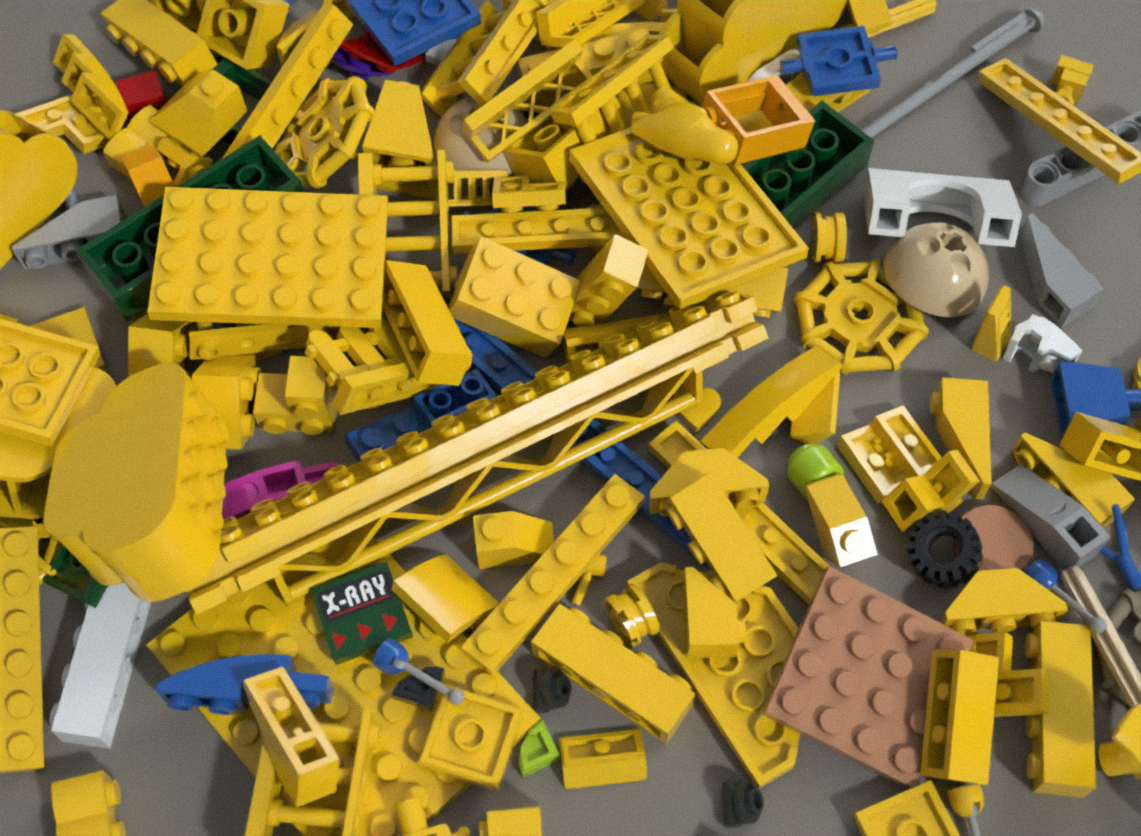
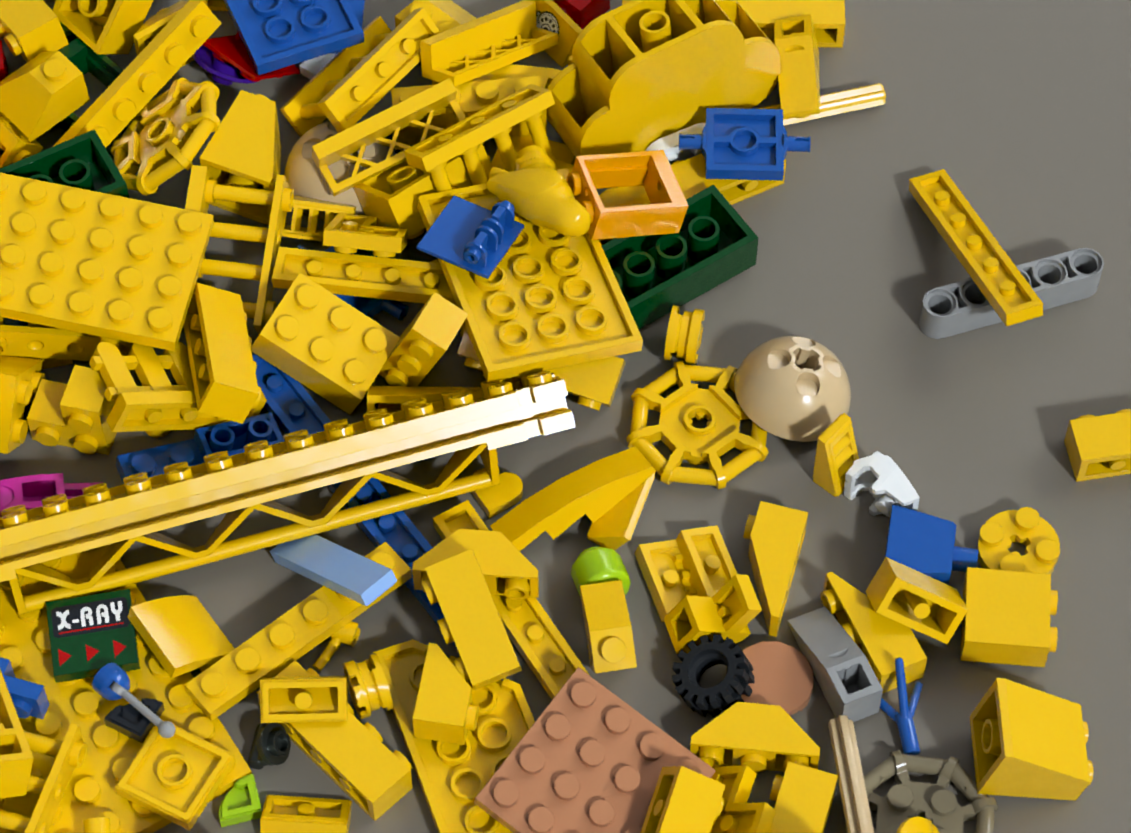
camera: 10 degrees right, 5 degrees down
yellow slope [473,511,554,570] -> none
light grey bar [861,8,1044,138] -> none
white arch [863,168,1022,247] -> none
light grey slope [1019,213,1104,328] -> none
hinge [1025,559,1107,633] -> none
yellow piece [1050,55,1094,105] -> none
none -> yellow slope [260,676,348,723]
none -> light blue tile [270,534,397,606]
none -> blue hinge [417,195,524,279]

